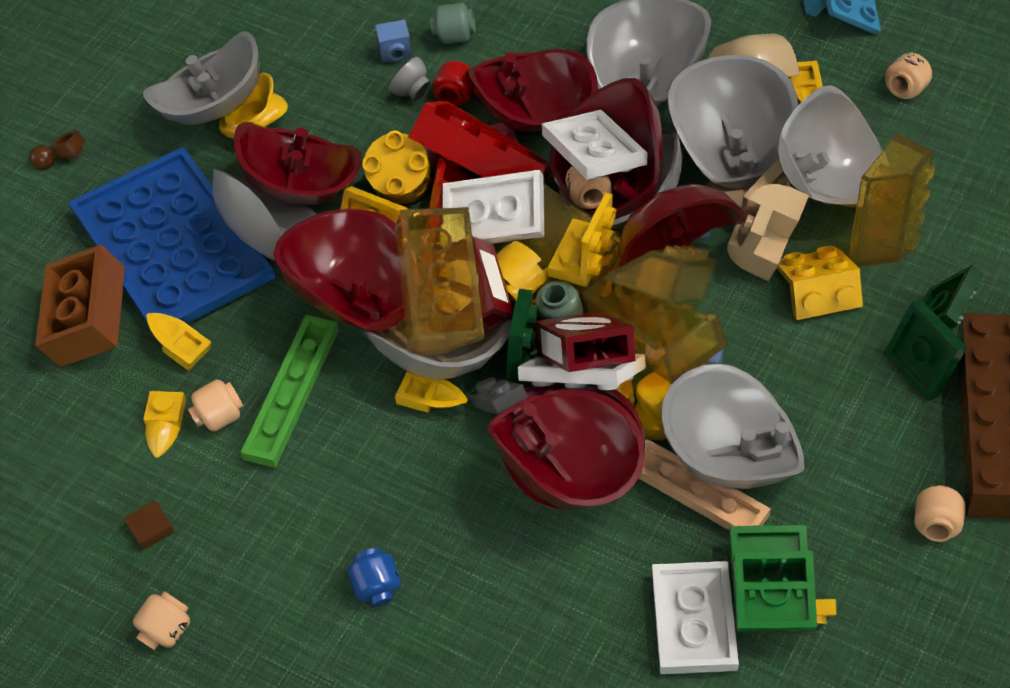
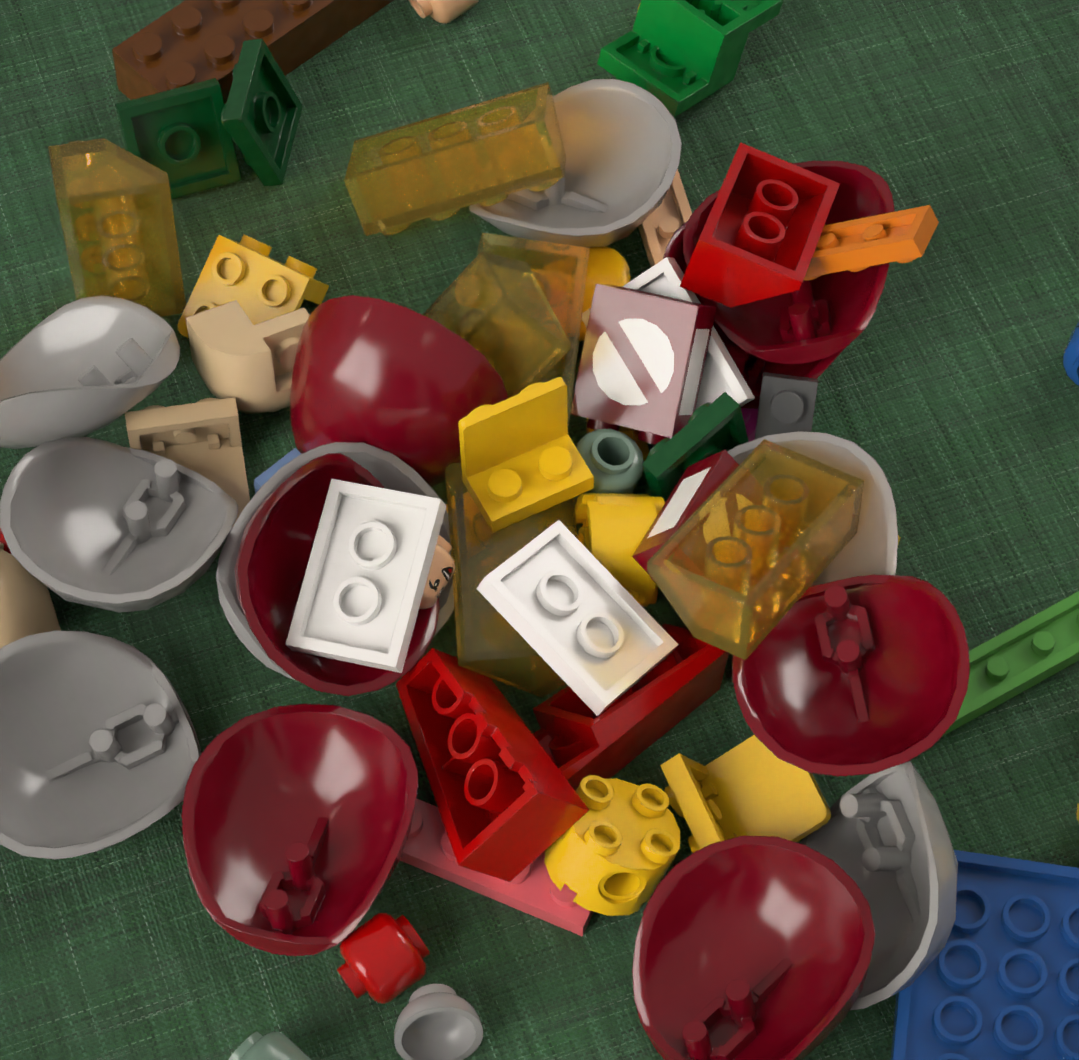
camera: 145 degrees left, 5 degrees up
white plate [652,561,739,674] -> none
none -> clear yellow slope [344,82,566,236]
none -> red slope [680,142,840,308]
none -> orange plate [804,205,939,281]

